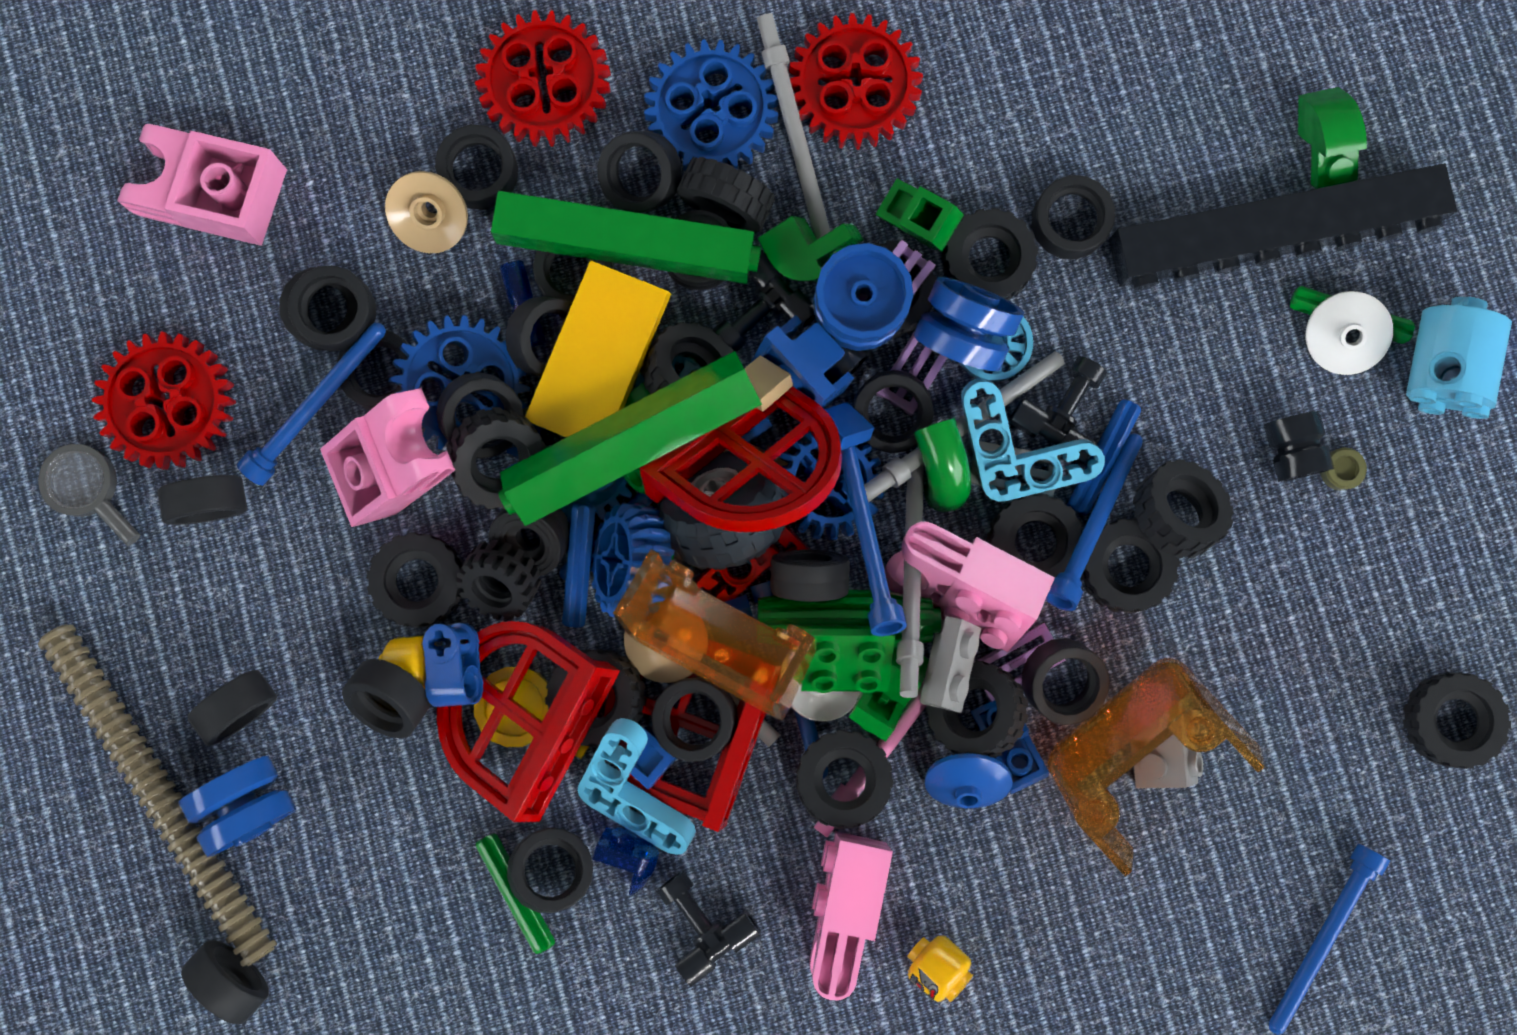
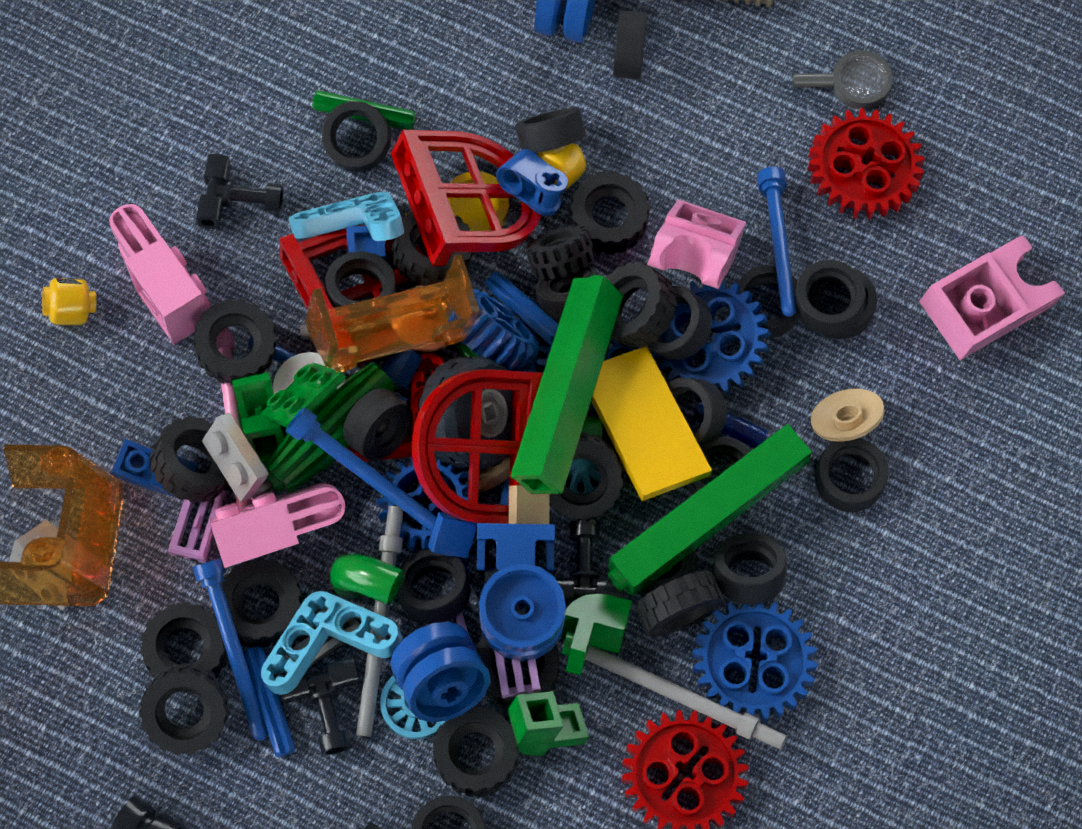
camera: 135 degrees right, 15 degrees down
black tyre [157,475,247,525] -> none
red gear [475,10,611,147] -> none
clear blue plate [592,826,659,896] -> none
light grey bar [896,464,924,698] -> none
blue dish [925,753,1012,809] -> none
black tyre [1022,638,1109,725] -> none

